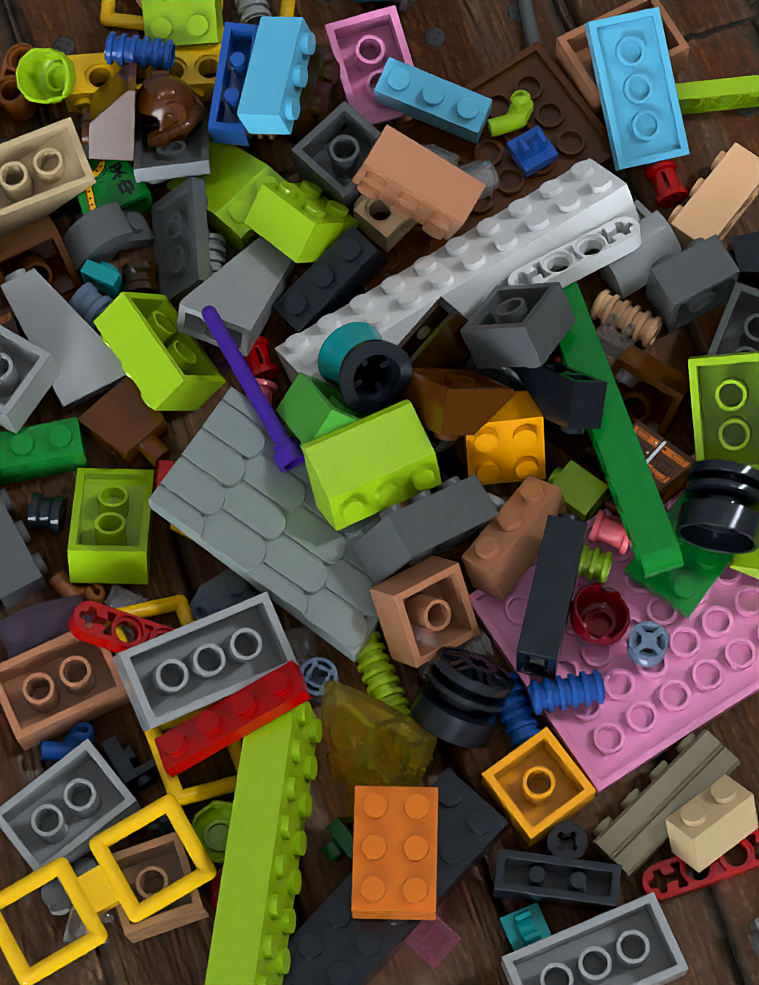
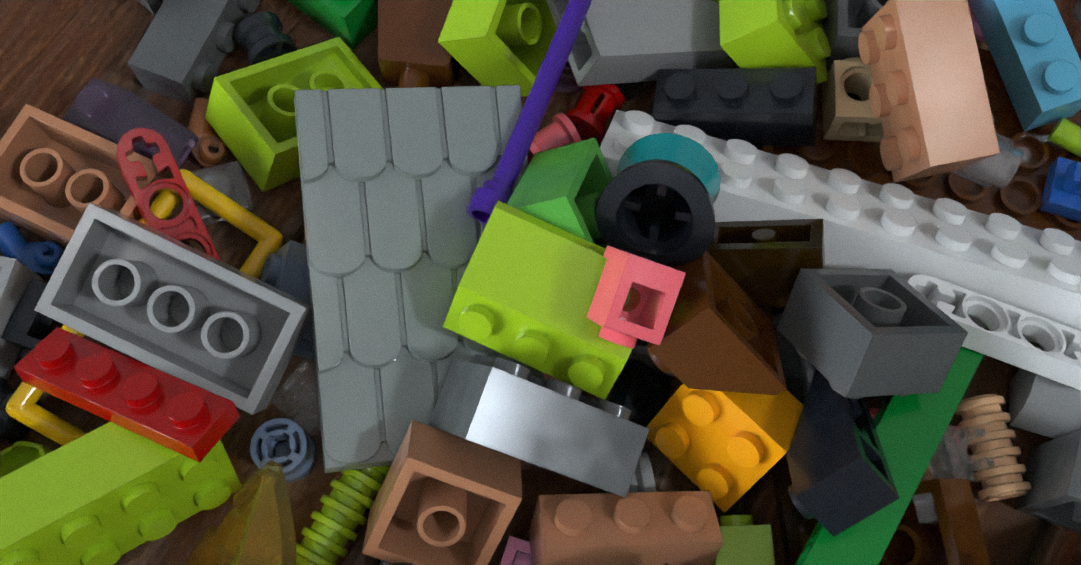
camera: 45 degrees right, 0 degrees up
none -> coral brick [586,245,686,349]

